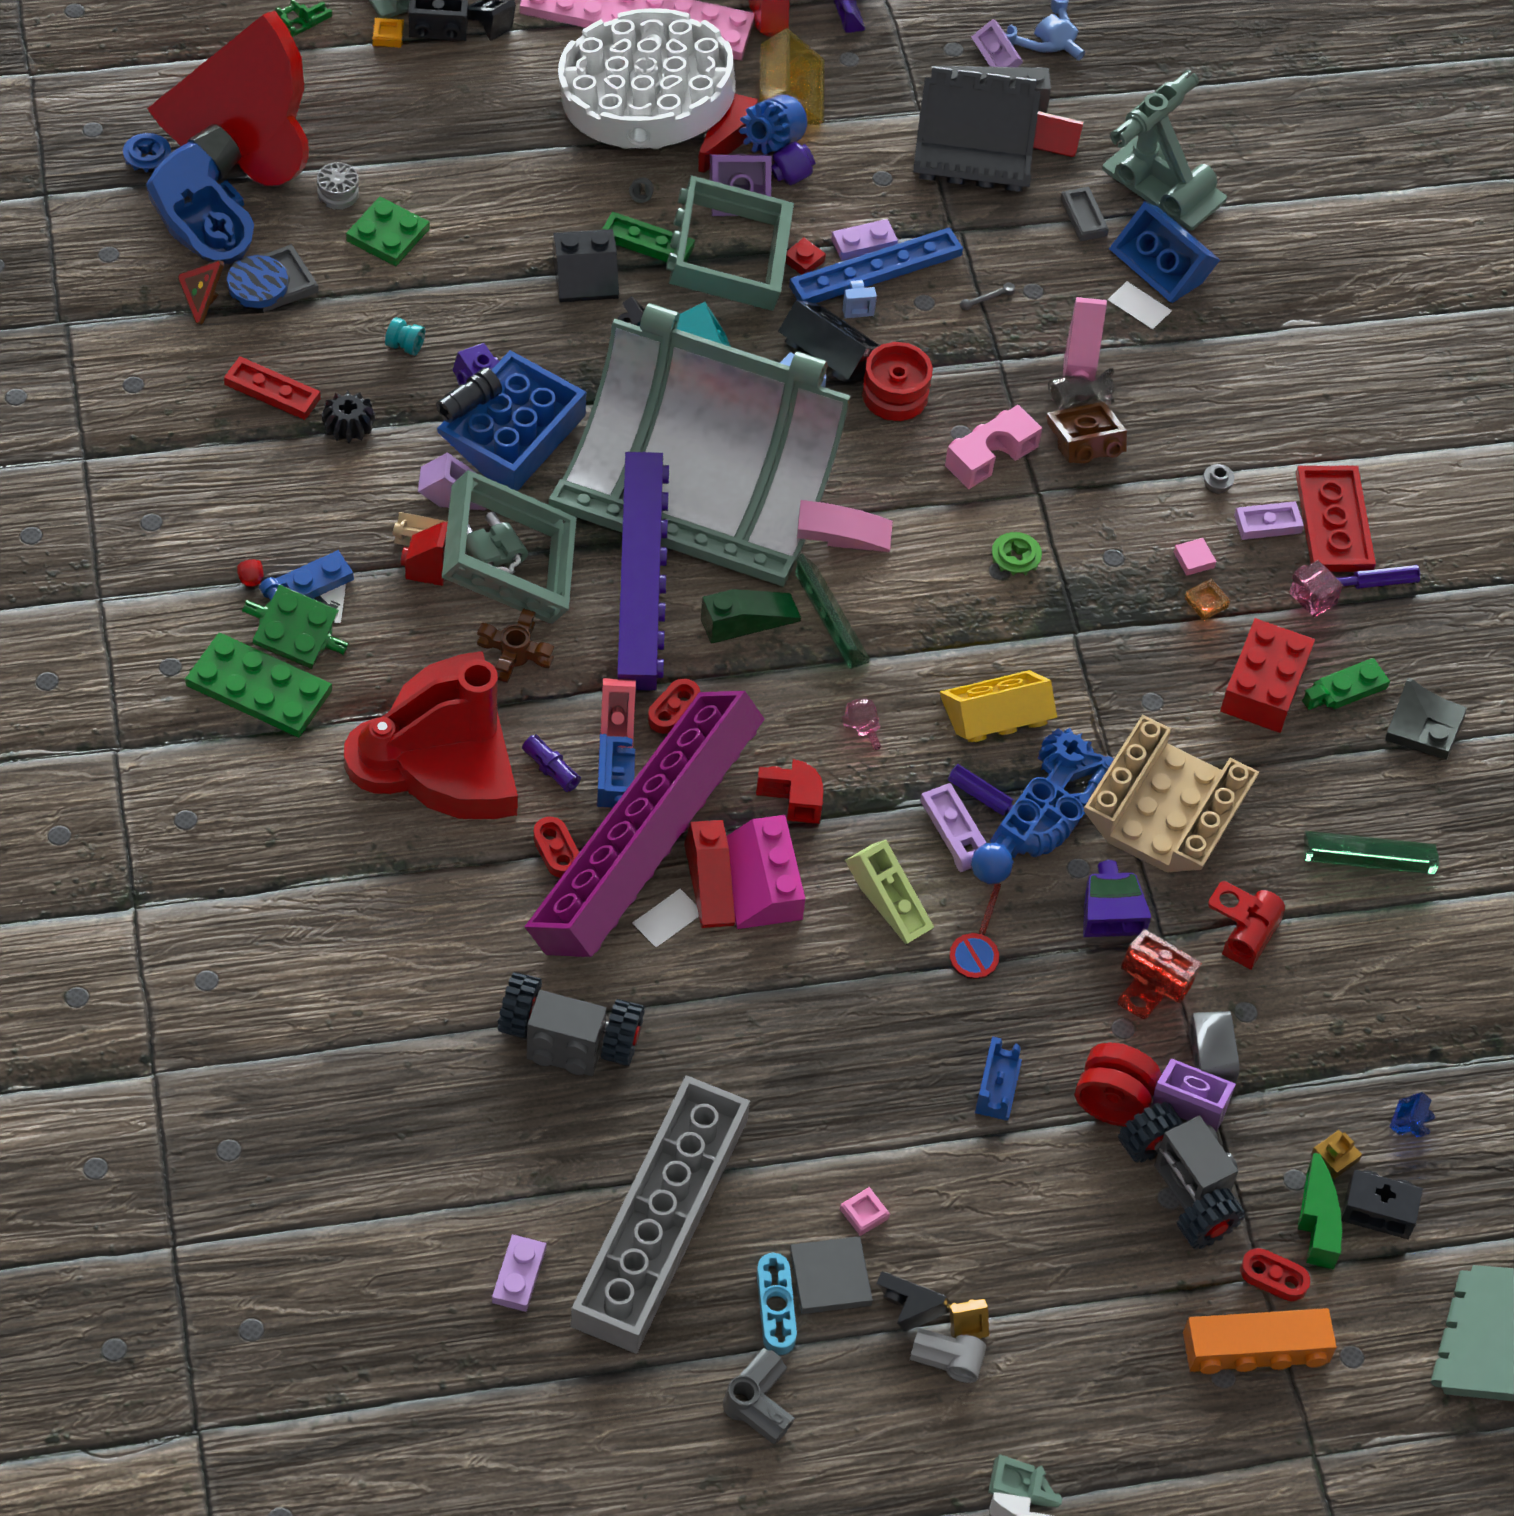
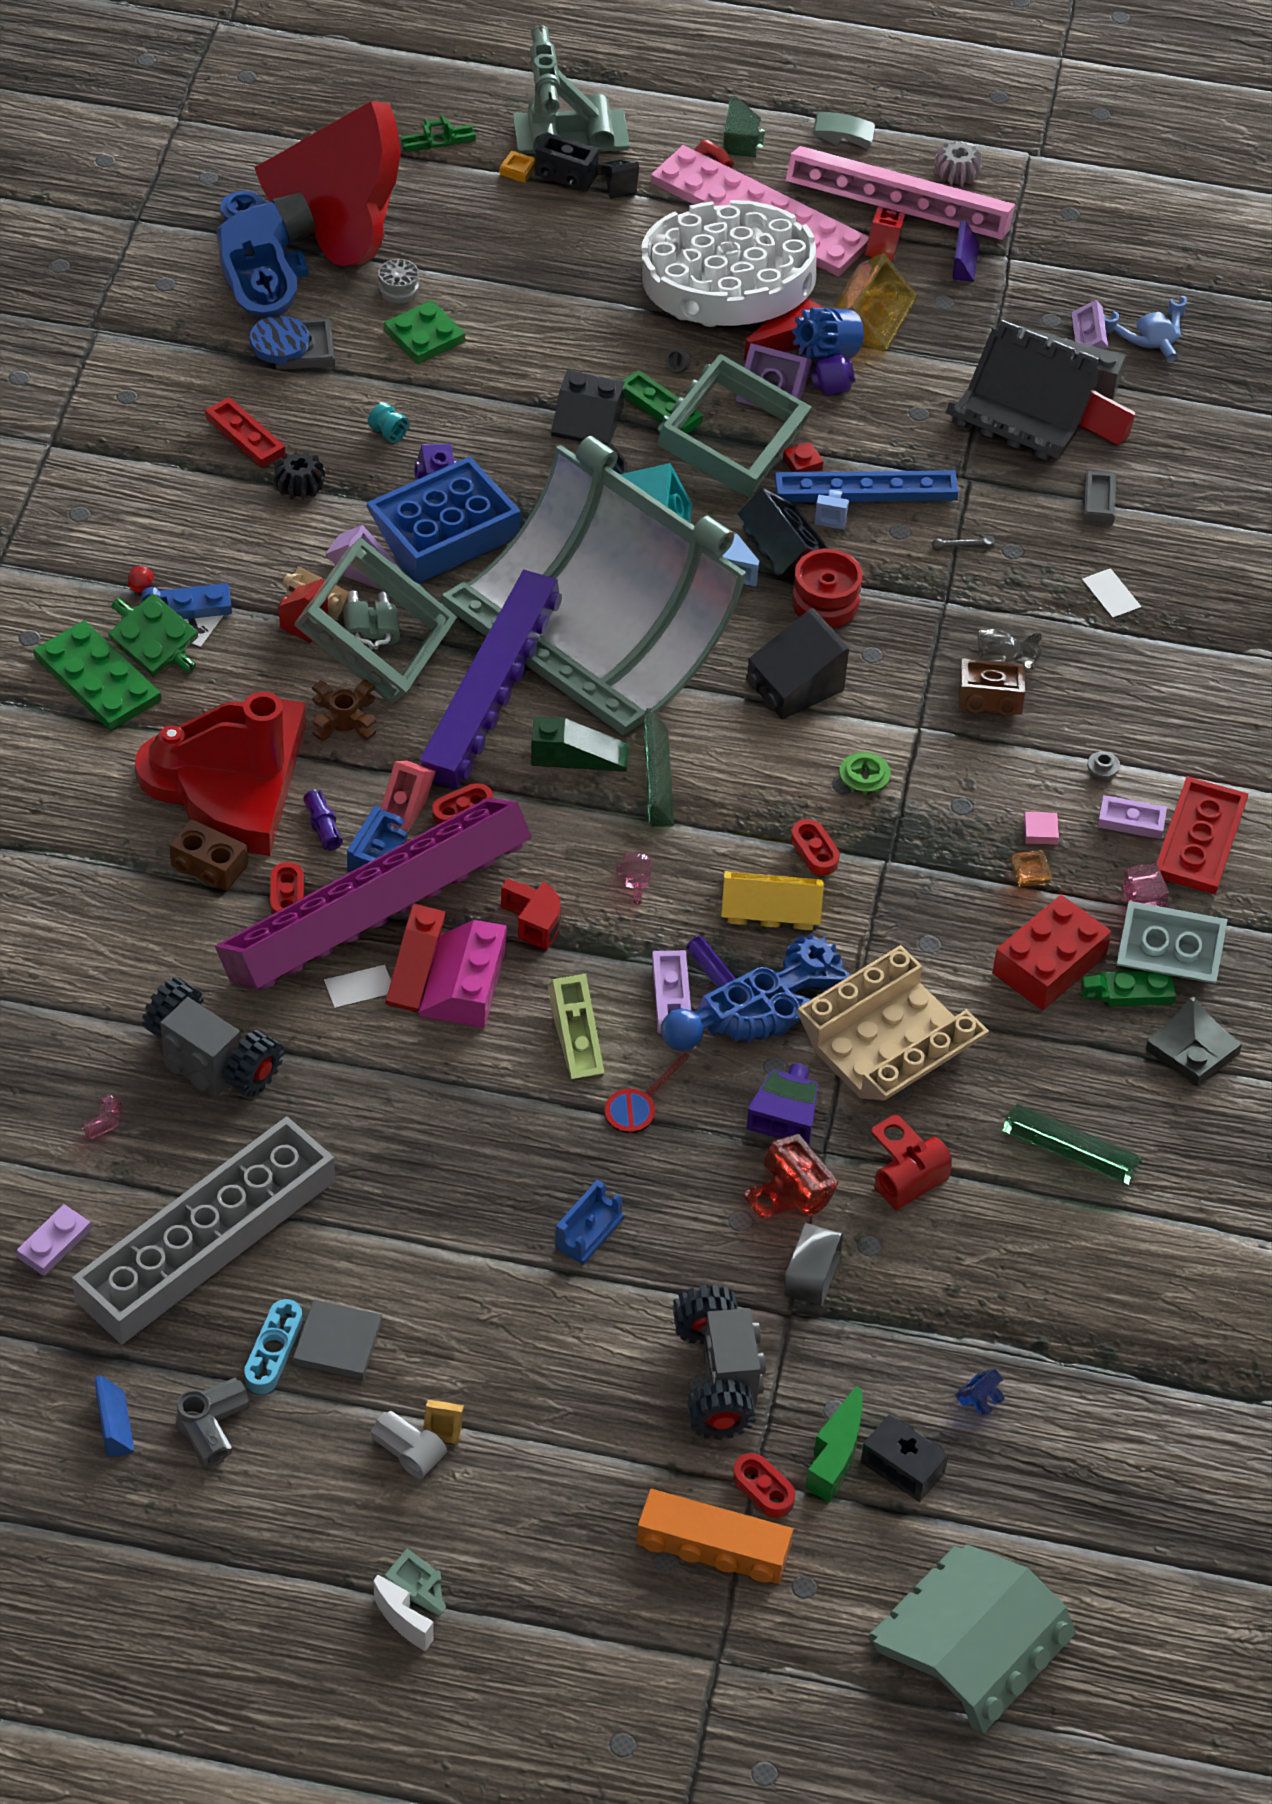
camera: 25 degrees right, 5 degrees down
piece [178,260,224,325] -> none
black axle [436,367,502,423] -> none
bright pink slope [797,500,893,552] -> none
lavender plate [831,219,898,261] -> none
bright pink tile [840,1187,890,1236] -> none
black slope [876,1271,952,1331] -> none
bright pink arch [945,405,1042,489] -> none
bright pink slope [1063,297,1107,387] -> none
red wheel [1074,1042,1162,1127] -> none
sand green plate [1102,70,1227,231] -> none
blue slope [1109,202,1220,303] -> none
medium lavender slope [1152,1059,1236,1132] -> none
pearl gold tile [1311,1130,1362,1179] -> none
dark purple axle [1326,564,1420,589] -> none
none -> clear pink arm [82,1094,122,1140]
none -> blue slope [94,1376,134,1457]
none -> reddish brown brick [170,819,248,892]
none -> black slope [746,608,849,720]
none -> red plate [791,819,840,875]
none -> light aqua slope [1117,901,1228,984]

